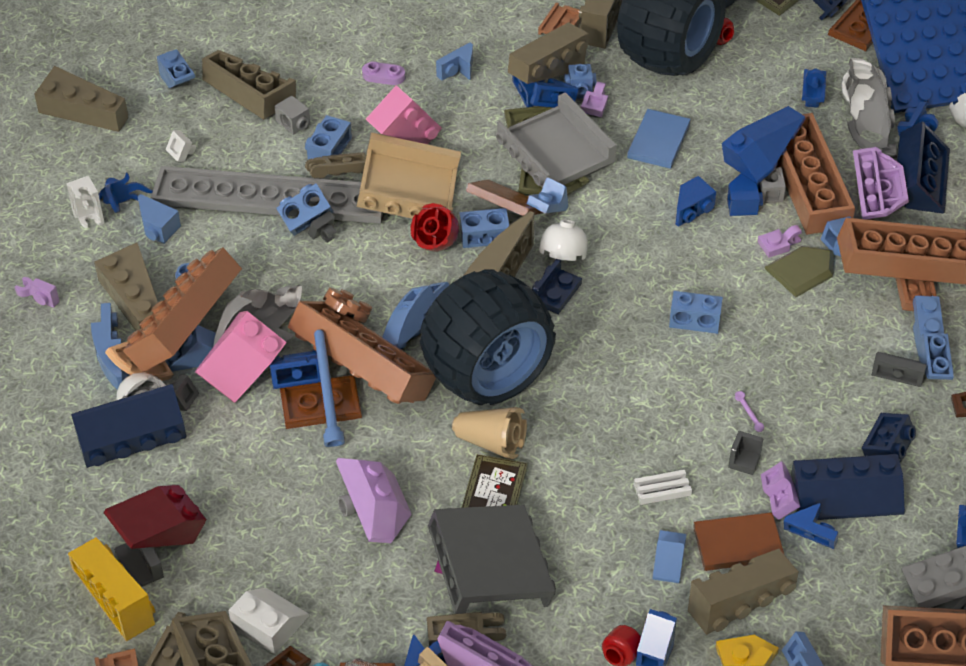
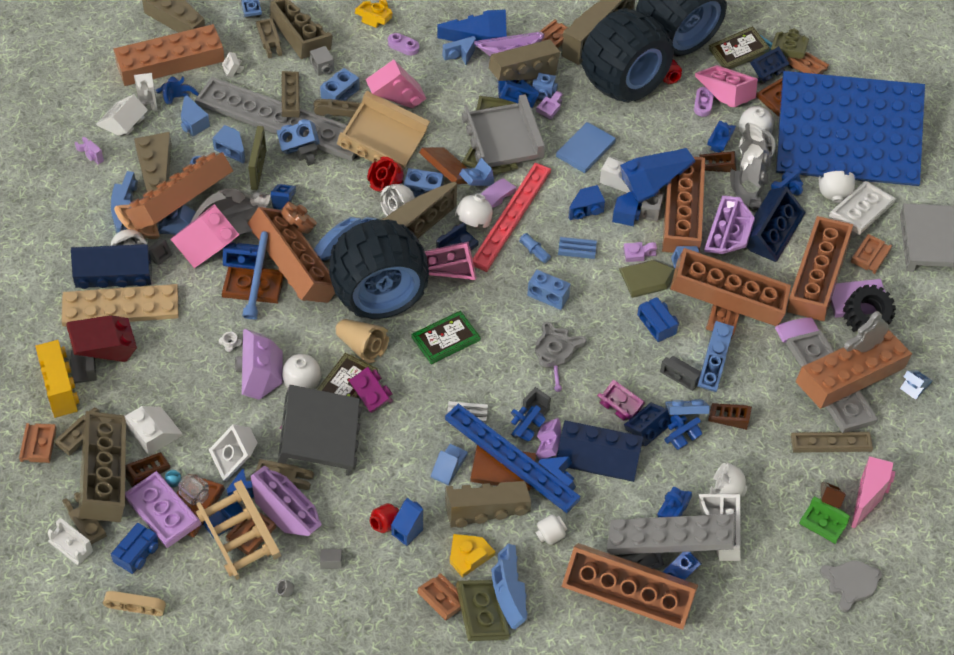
camera: 15 degrees right, 5 degrees up
none -> tan plate [62,284,179,326]
none -> white slope [96,94,148,136]
none -> nougat brick [113,24,225,86]
none -> white slope [209,424,258,481]
none -> medium blue slope [212,125,245,164]
none -> white plate [219,332,242,352]
none -> olive tile [248,126,267,190]
none -> dark tan hinge [256,18,282,58]
none -> blue slope [271,184,296,210]
none -> dark tan tile [281,71,300,118]
none -> white cylinder [282,354,321,389]
none -> magenta bracket [349,367,393,413]
none -> yellow plate [355,0,393,28]
none -> white cylinder [380,184,415,216]
none -> tile [411,310,481,365]
none -> bright pink wedge [425,241,477,280]
none -> blue wedge [437,10,507,46]
none -> blue plate [445,403,581,513]
none -> coral tile [472,163,551,272]
none -> lavender wedge [474,32,544,56]
none -> lavender slope [481,178,517,208]
none -> blue hips [511,405,546,442]
none -> medium blue axle [519,233,551,263]
none -> light grey tile [535,322,586,367]
none -> white head [535,514,568,545]
none -> medium blue tile [558,237,597,259]
none -> bracket [597,379,645,421]
none -> white slope [600,157,630,193]
none -> blue brick [637,297,679,342]
none -> blue hips [664,415,703,450]
none -> medium blue plate [665,399,709,415]
none -> lavender plate [694,87,714,117]
none -> bright pink slope [695,65,758,107]
none -> reddish brown slope [699,151,736,172]
none -> white cylinder [738,106,774,135]

